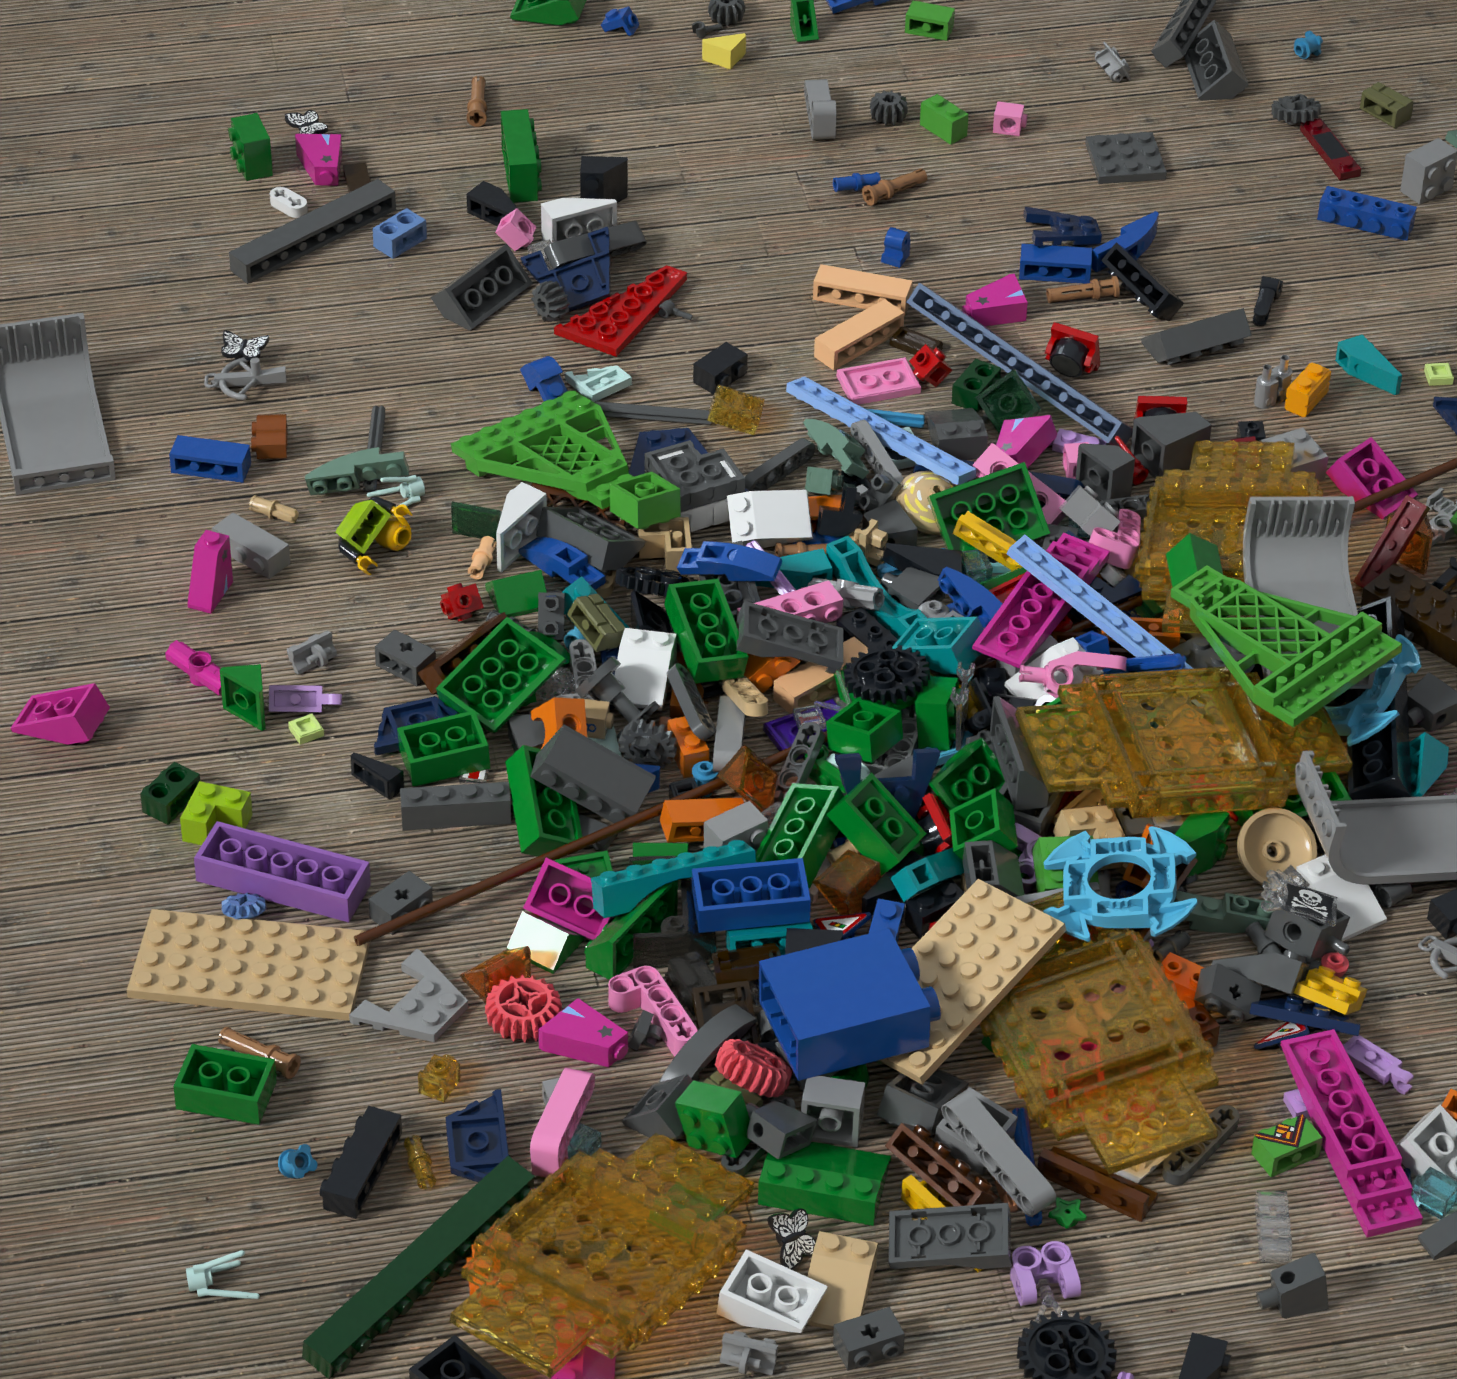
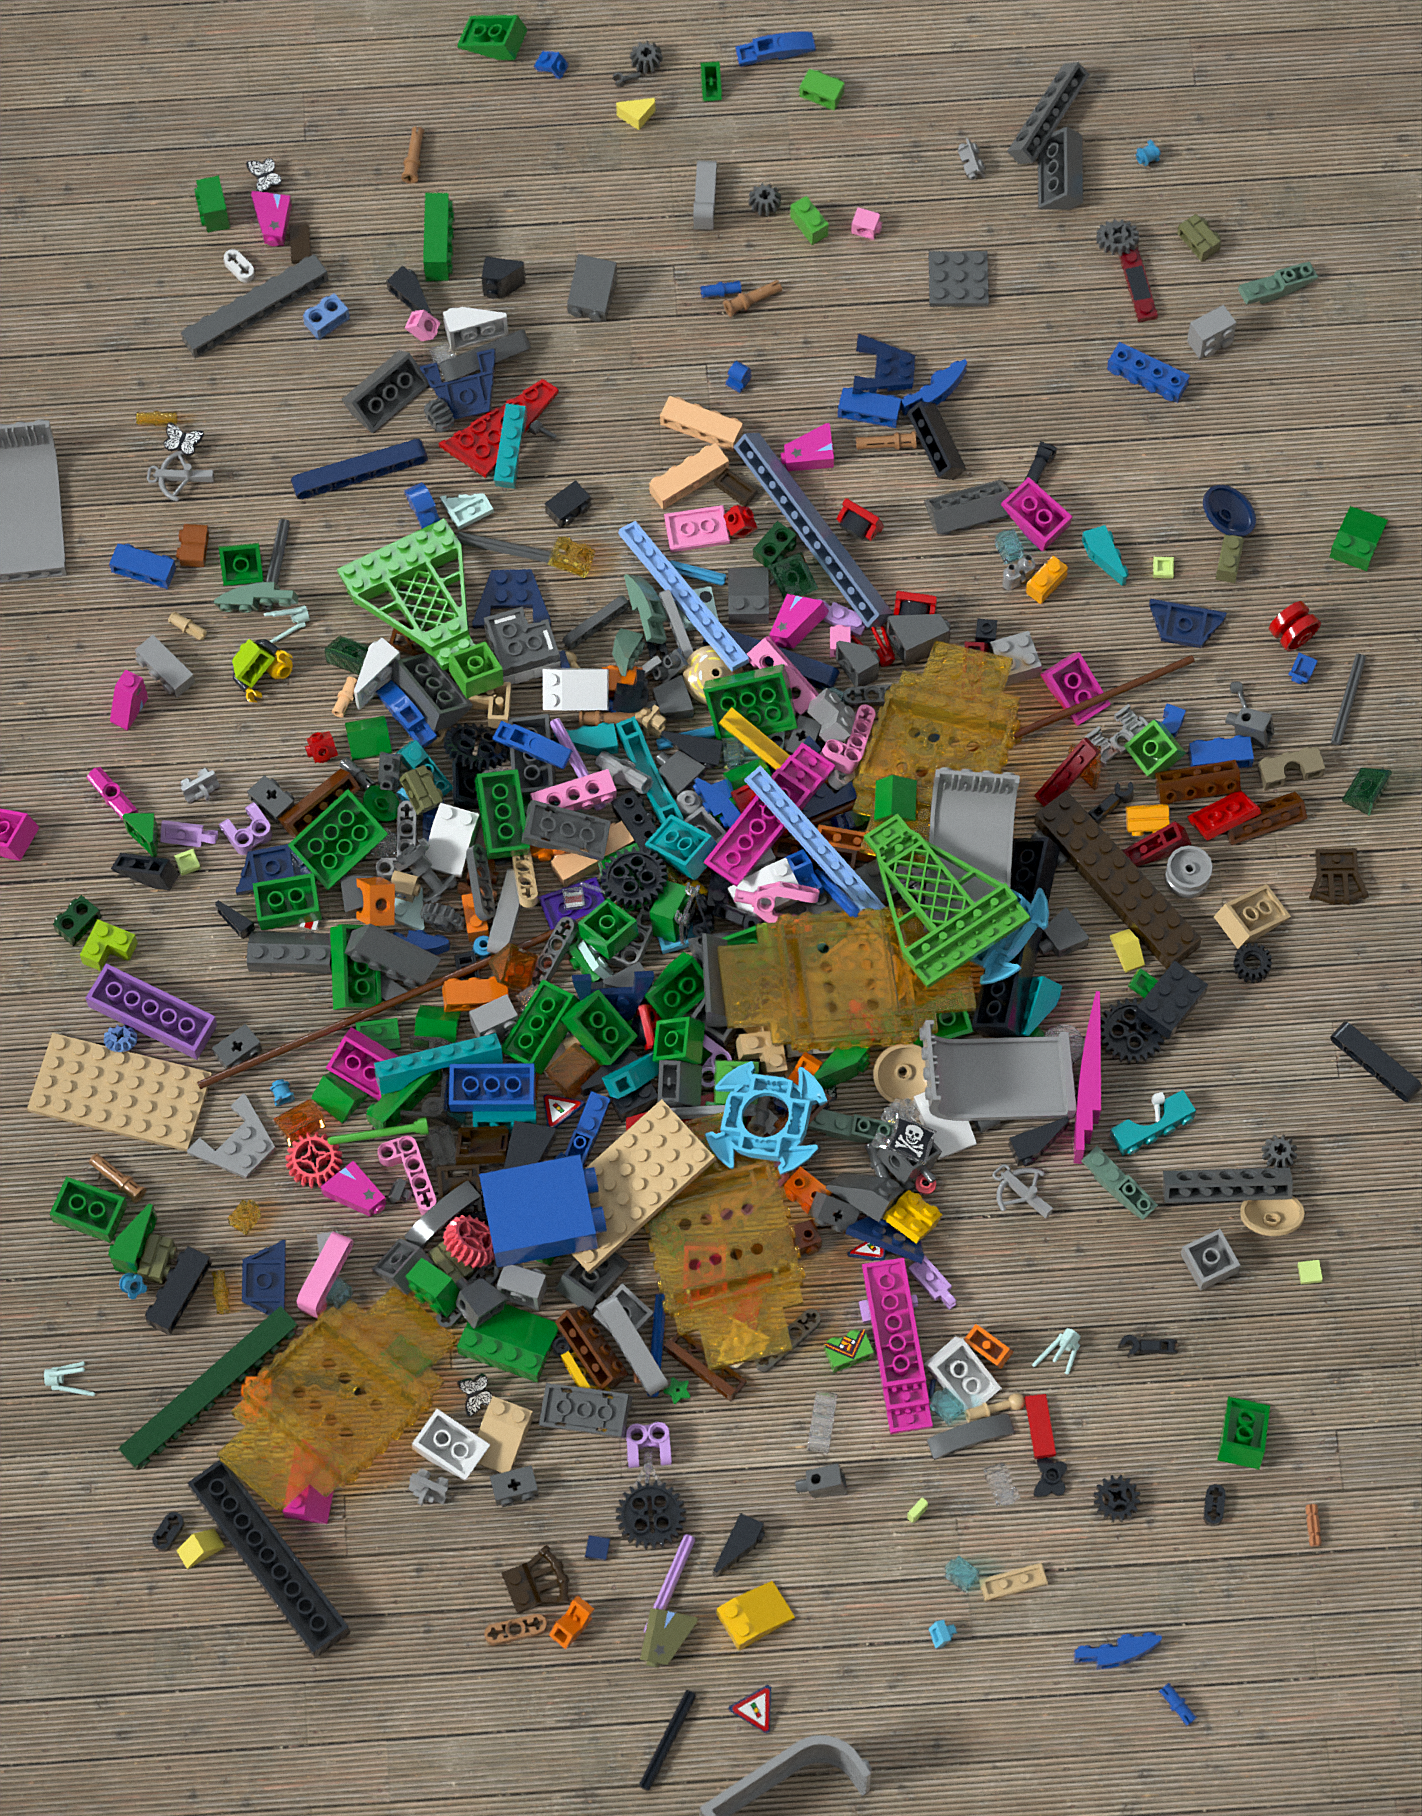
camera: 10 degrees right, 25 degrees up
none -> green slope [108,1204,158,1275]
none -> black slope [111,853,179,891]
none -> clear yellow pin [136,410,178,426]
none -> olive brick [137,1233,177,1284]
none -> green slope [219,543,263,586]
none -> lavender piece [219,802,272,855]
none -> dark azure brick [270,1079,295,1107]
none -> dark blue beam [291,439,428,499]
none -> bright green piece [327,1117,429,1145]
none -> teal arch [494,404,528,489]
none -> black plate [552,1337,572,1357]
none -> dark grey slope [567,254,618,322]
none -> yellowish green tile [907,1498,928,1523]
none -> clear light blue brick [995,529,1024,564]
none -> dark pink slope [1001,477,1073,552]

